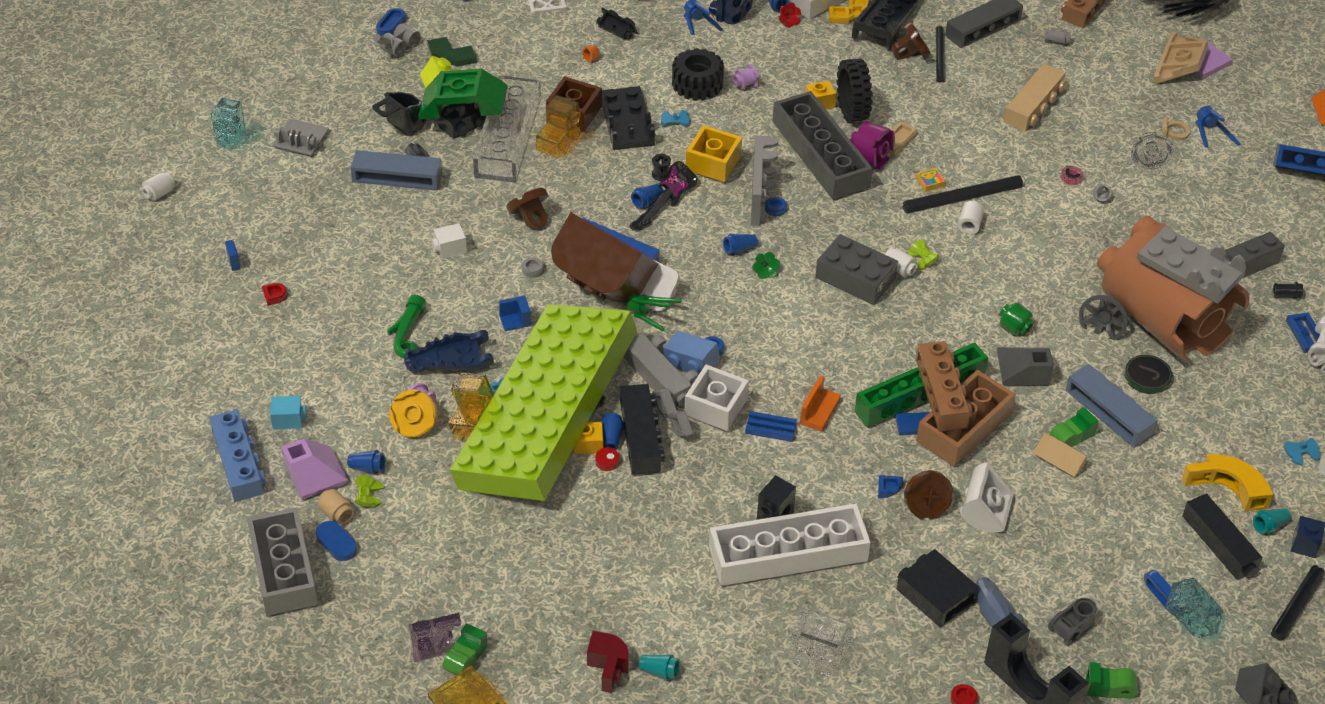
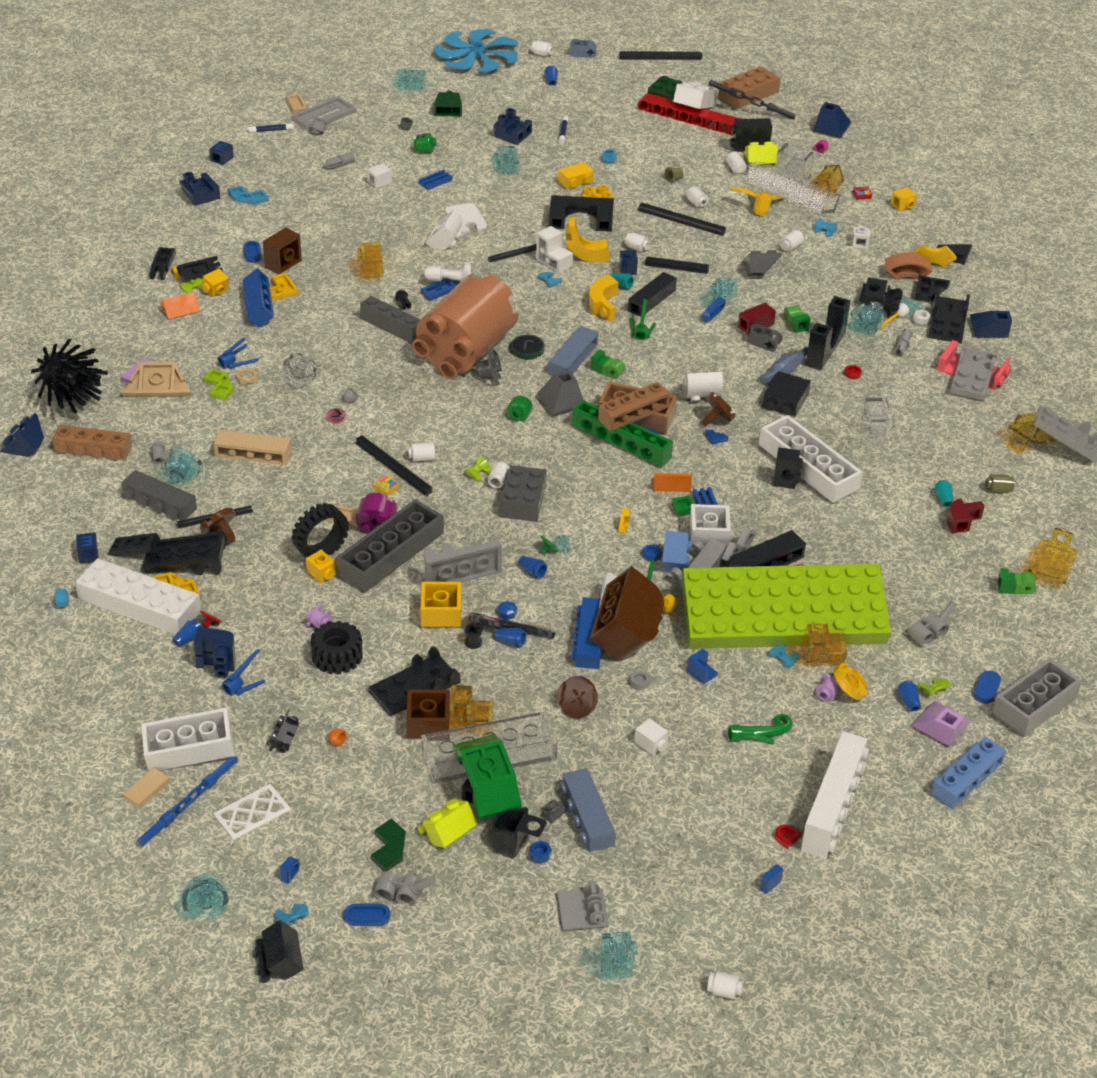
camera: 115 degrees left, 5 degrees down
medium azure brick [270,395,307,430] -> none
tan brick [318,489,354,525] -> none
dark blue animal [404,330,494,372] -> none
wing [409,613,461,662] -> none
dark azure piece [661,110,690,127] -> none
tan tile [1033,432,1088,477] -> none
light grey hinge [1137,227,1246,304] -> none
none -> clear light blue cylinder [165,447,203,483]
none -> lime tile [203,369,234,401]
none -> blue tile [497,601,517,620]
none -> blue tile [529,840,552,864]
none -> clear light blue tile [552,535,571,553]
none -> yellow tile [618,508,630,534]
none -> green plant [629,299,656,340]
none -> green plate [671,495,694,516]
none -> dark red brick [738,302,776,335]
none -> white brick [801,731,869,859]
none -> light grey beam [907,600,957,647]

